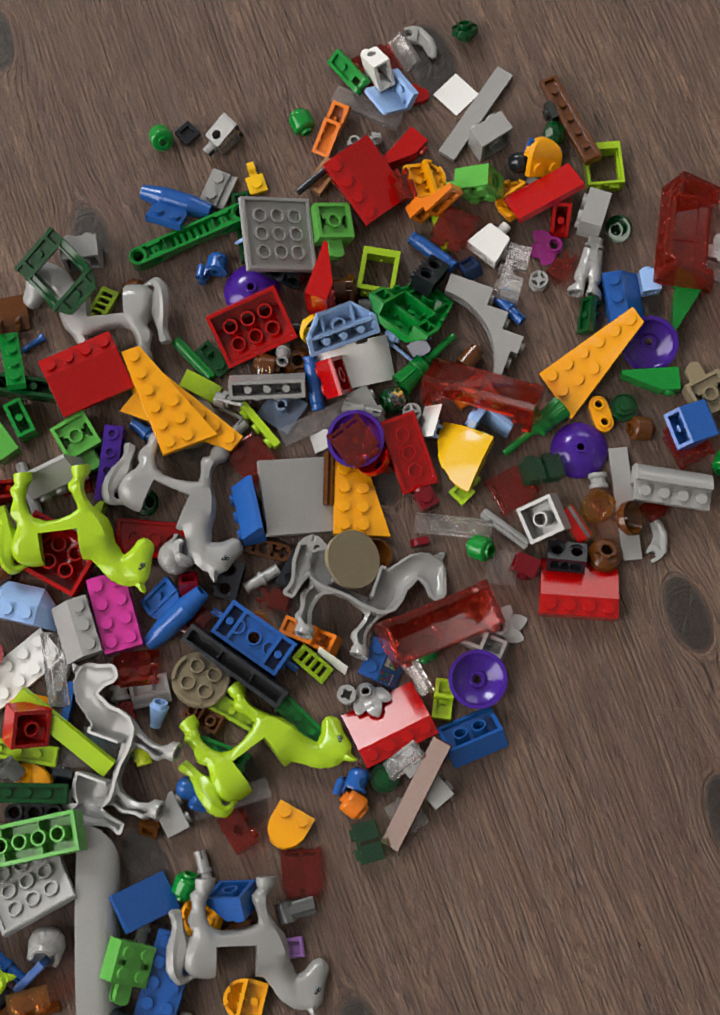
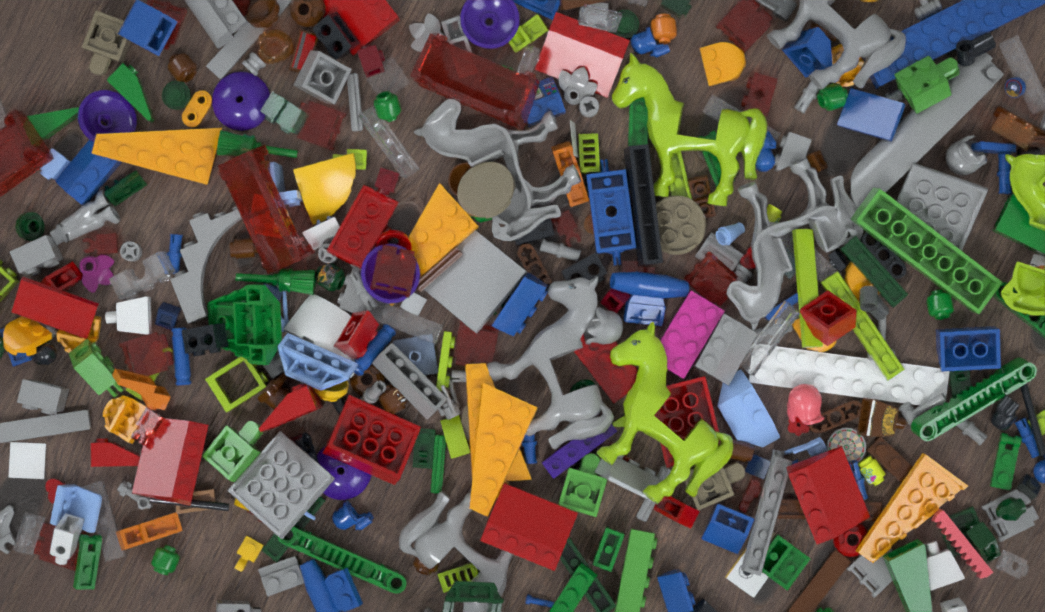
camera: 135 degrees left, 10 degrees up
dark red tile [410,536,430,549] -> none

